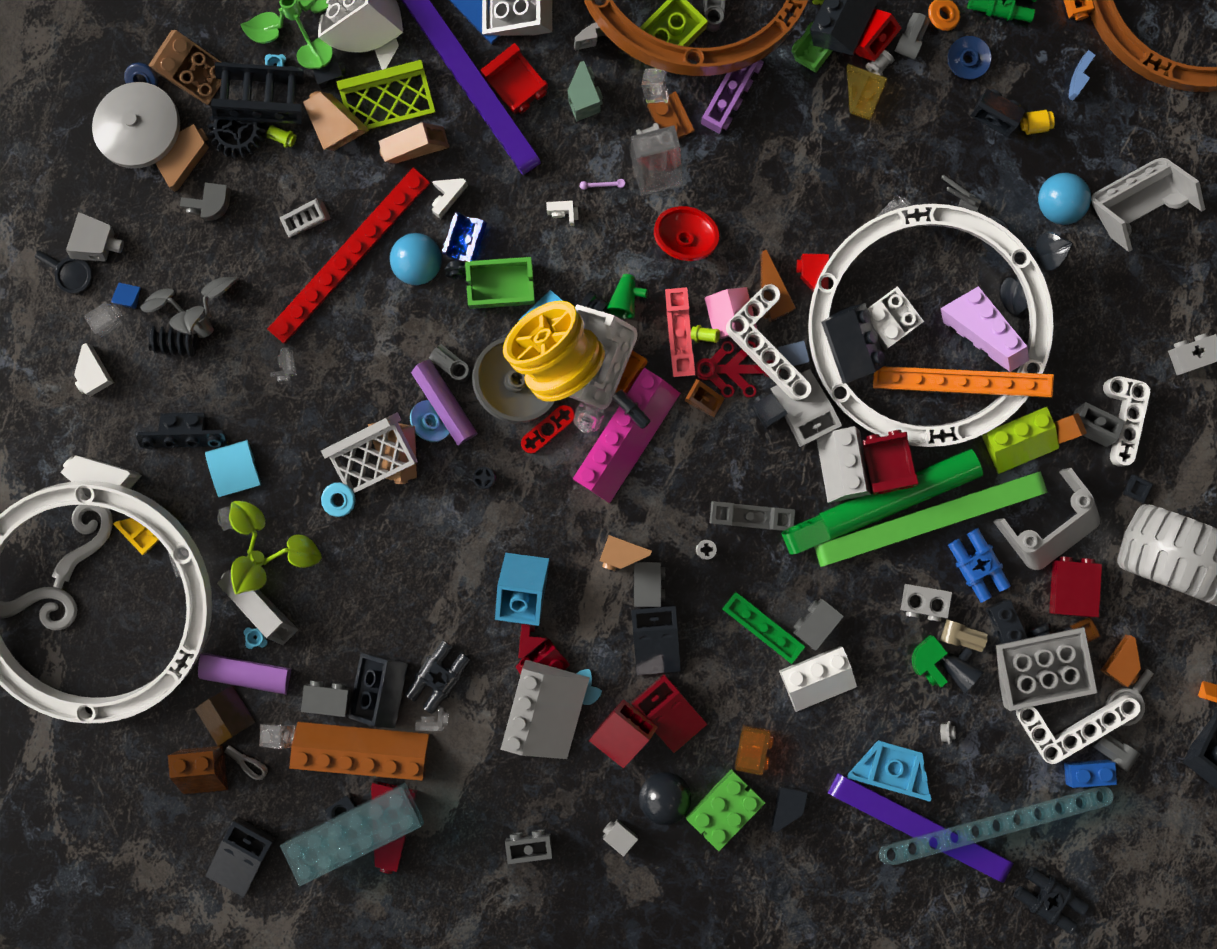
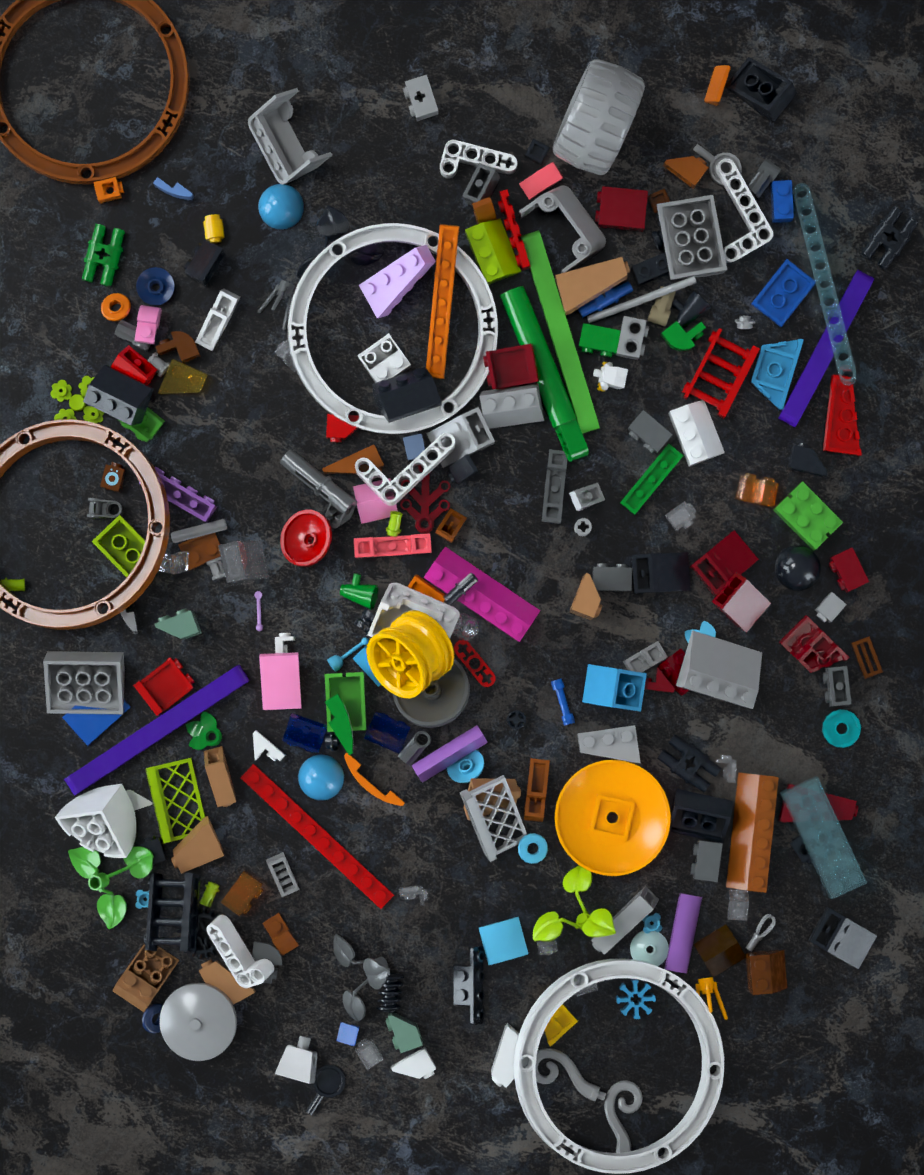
camera: 90 degrees left, 0 degrees up
none -> reddish brown brick [100,462,126,493]
none -> bright pink brick [135,305,162,344]
none -> reddish brown brick [155,331,201,363]
none -> light grey axle [171,519,227,543]
none -> green plate [186,712,222,750]
none -> white slope [195,288,240,351]
none -> white beam [207,915,274,988]
none -> clear orange brick [221,871,263,916]
none -> bright pink tile [259,653,302,710]
none -> dark orange slope [262,913,299,956]
none -> dark grey piece [280,449,357,529]
none -> green slope [325,694,353,755]
none -> medium azure hinge [327,637,369,672]
none -> orange slope [344,753,405,806]
none -> clear blue bracket [364,712,410,754]
none -> sand green slope [386,1013,423,1053]
none -> red wing [498,190,530,271]
none -> coral slope [519,162,564,200]
none -> dark orange slope [524,758,550,822]
none -> blue bar [551,678,575,726]
none -> medium nougat slope [555,257,630,315]
none -> light orange dish [555,760,671,876]
none -> light grey slope [569,483,605,511]
none -> light grey wedge [577,725,641,764]
none -> green brick [578,323,621,357]
none -> light grey piece [587,276,697,323]
none -> white piece [593,362,628,392]
none -> dark azure gear [616,979,656,1019]
none -> light grey slope [623,641,668,673]
none -> light aqua dish [630,931,669,966]
none -> clear brick [665,501,696,531]
none -> red fence [682,328,760,419]
none -> light orange plant [695,977,728,1020]
none -> blue tile [751,259,817,327]
none -> dark red slope [779,615,850,673]
none -> teal tile [822,709,861,748]
none -> red wing [823,375,862,456]
none -> dark red brick [829,547,869,593]
none -> reddish brown tile [851,636,883,679]

